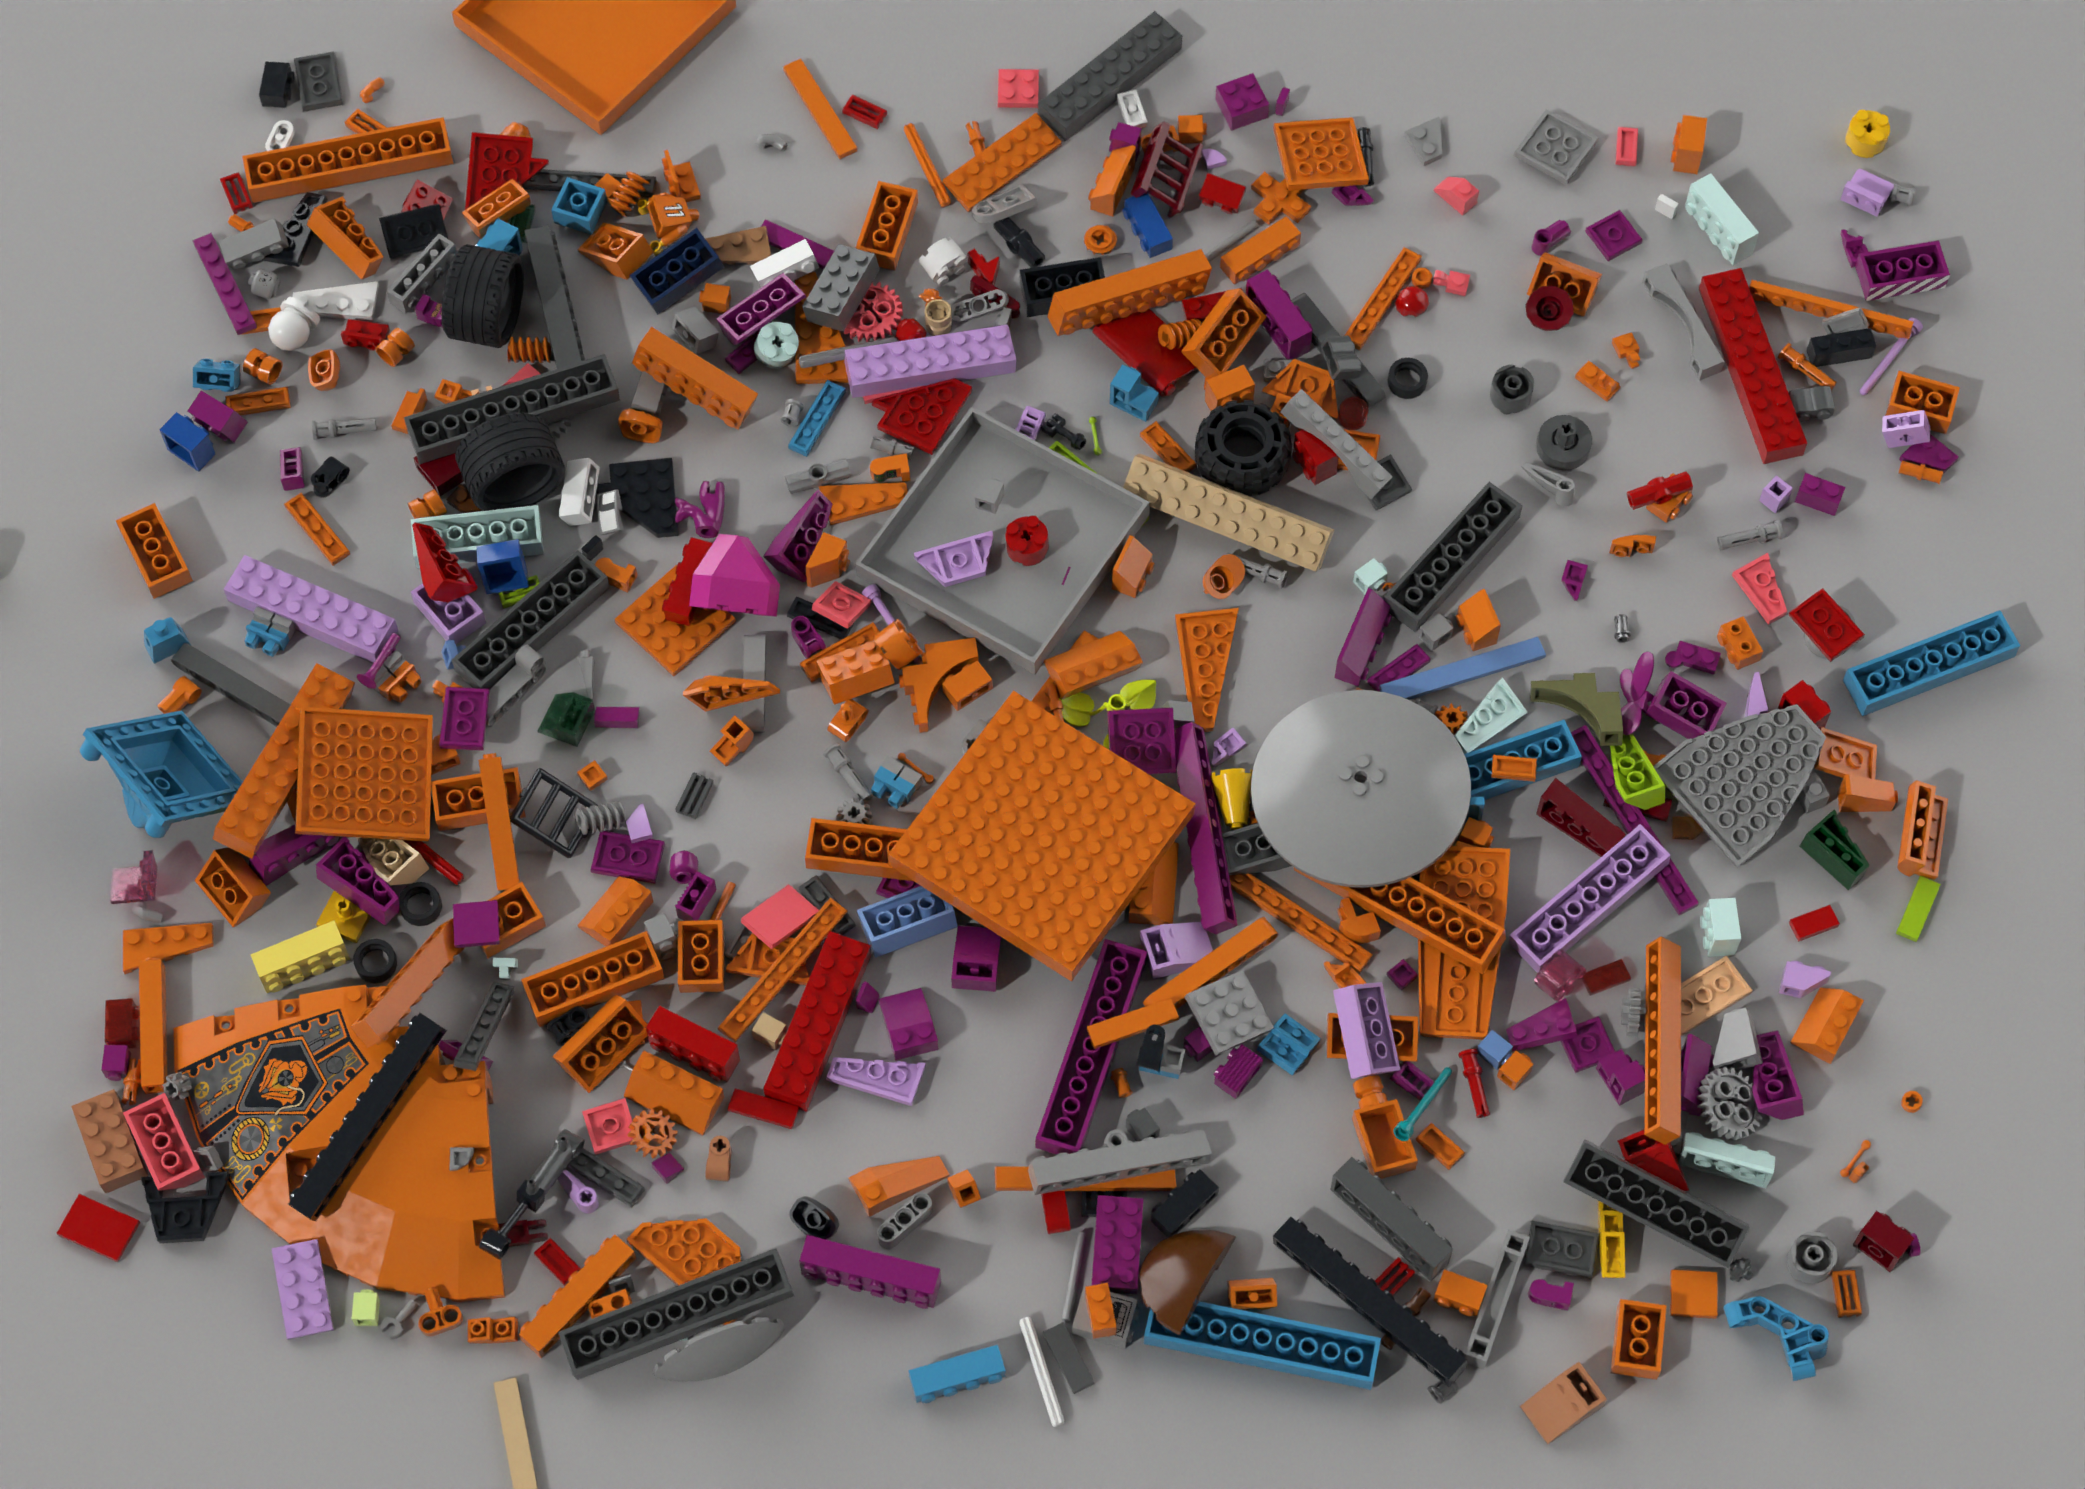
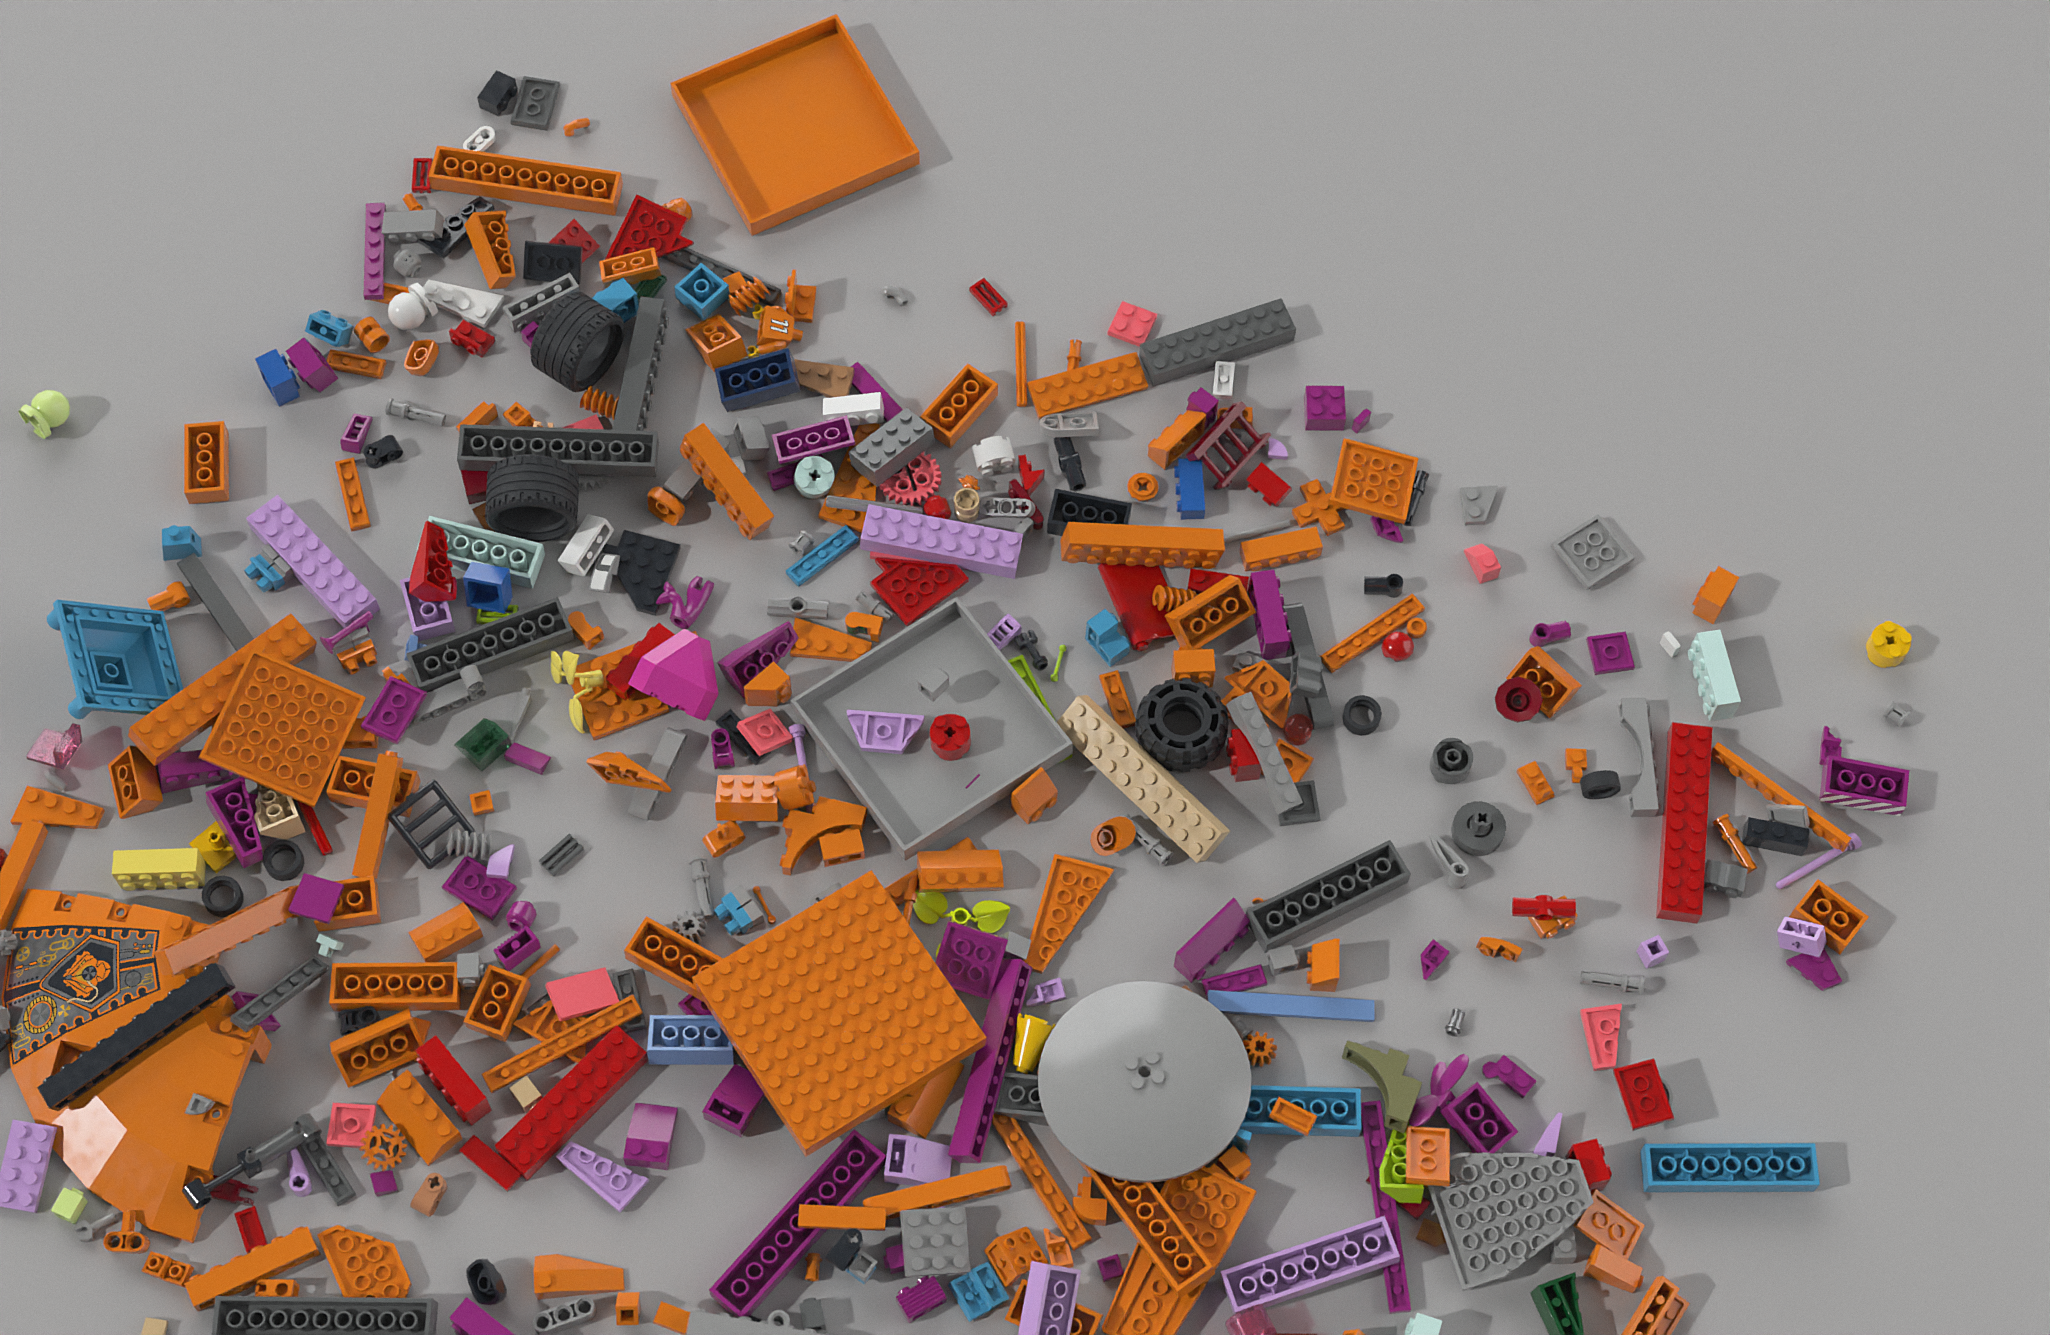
camera: 20 degrees right, 0 degrees up
orange tile [345,108,387,134] -> none
orange wheel [375,328,415,367] -> none
orange wheel [408,489,447,519] -> none
black tile [582,535,603,561] -> none
dark grey slope [608,1274,636,1294] -> none
orange brick [699,283,731,314] -> none
orange brick [710,715,754,767] -> none
orange tile [783,58,857,160] -> none
orange tile [800,622,880,682] -> none
magenta slope [856,981,879,1013] -> none
orange brick [1178,115,1207,144] -> none
light aqua brick [1353,558,1388,594] -> none
coral plate [1432,270,1470,296] -> none
light aqua wing [1454,677,1527,754] -> none
dark red wedge [1536,778,1626,857] -> none
coral tile [1615,127,1638,167] -> none
orange brick [1717,616,1763,670] -> none
magenta brick [1795,473,1845,516] -> none
lavender bracket [1840,169,1894,217] -> none
orange pin [1899,460,1943,484] -> none
none -> light yellow plant [551,651,604,733]
none -> orange bracket [984,1226,1048,1287]
none -> black piece [1364,574,1403,598]
none -> orange tile [1406,1126,1450,1187]
none -> black tyre [1580,770,1621,800]

